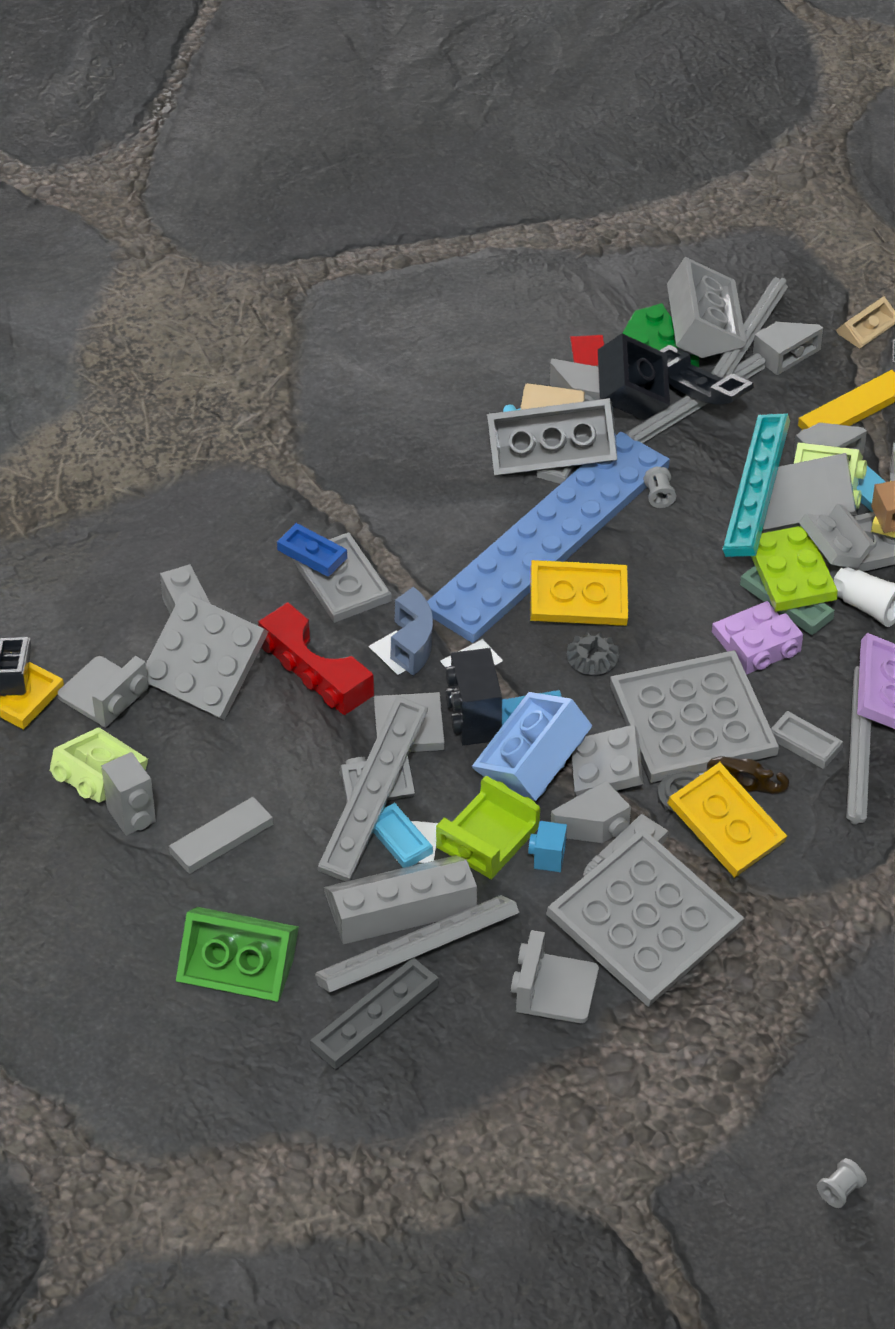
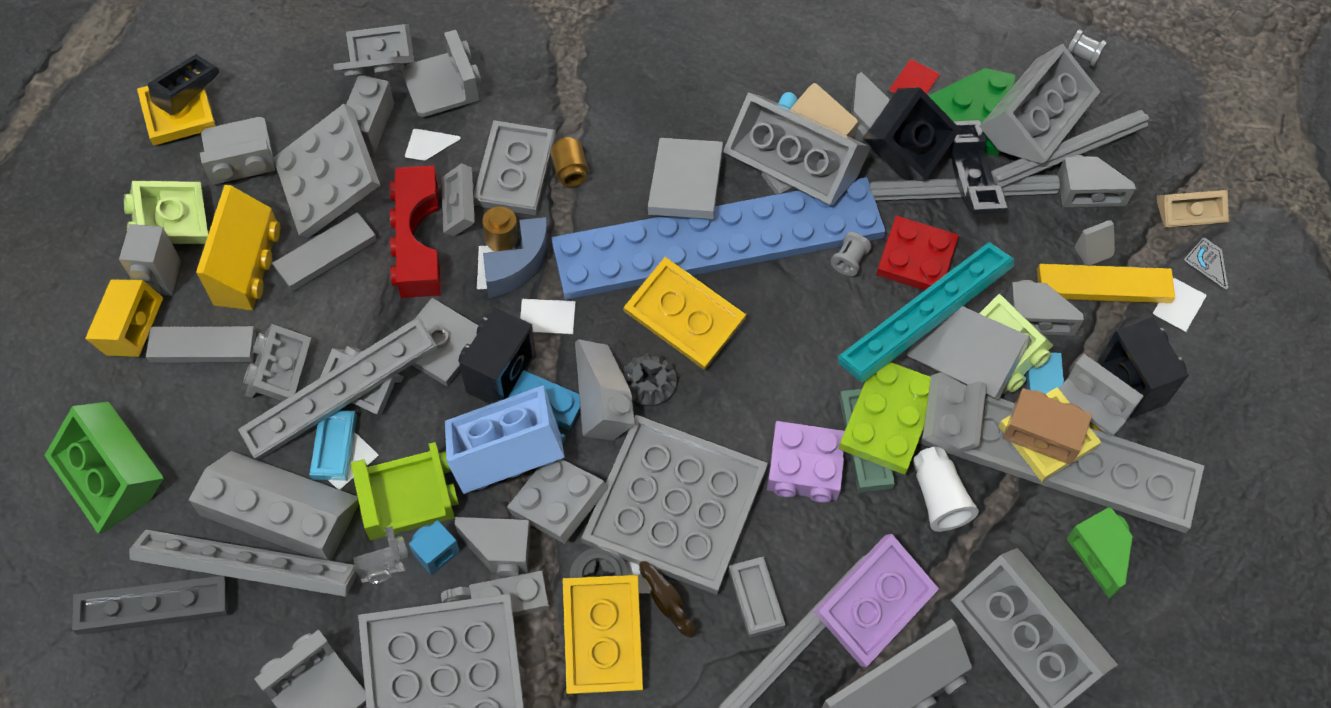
camera: 35 degrees right, 15 degrees up
blue plate [277,523,347,577] -> none
none -> yellow brick [85,280,163,357]
none -> yellow slope [196,185,281,311]
none -> light grey bracket [243,324,311,401]
none -> light grey tile [272,212,377,292]
none -> light grey bracket [333,24,414,76]
none -> clear bracket [353,526,409,583]
none -> light grey bracket [401,30,481,117]
none -> white sticker [405,129,461,161]
none -> light grey plate [441,163,475,237]
none -> pearl gold brick [483,206,518,252]
none -> pearl gold brick [550,137,588,187]
none -> light grey slope [575,339,635,441]
none -> light grey tile [648,138,723,219]
none -> red plate [876,216,959,290]
none -> light grey bush [1067,29,1107,67]
none -> light grey slope [1075,220,1115,266]

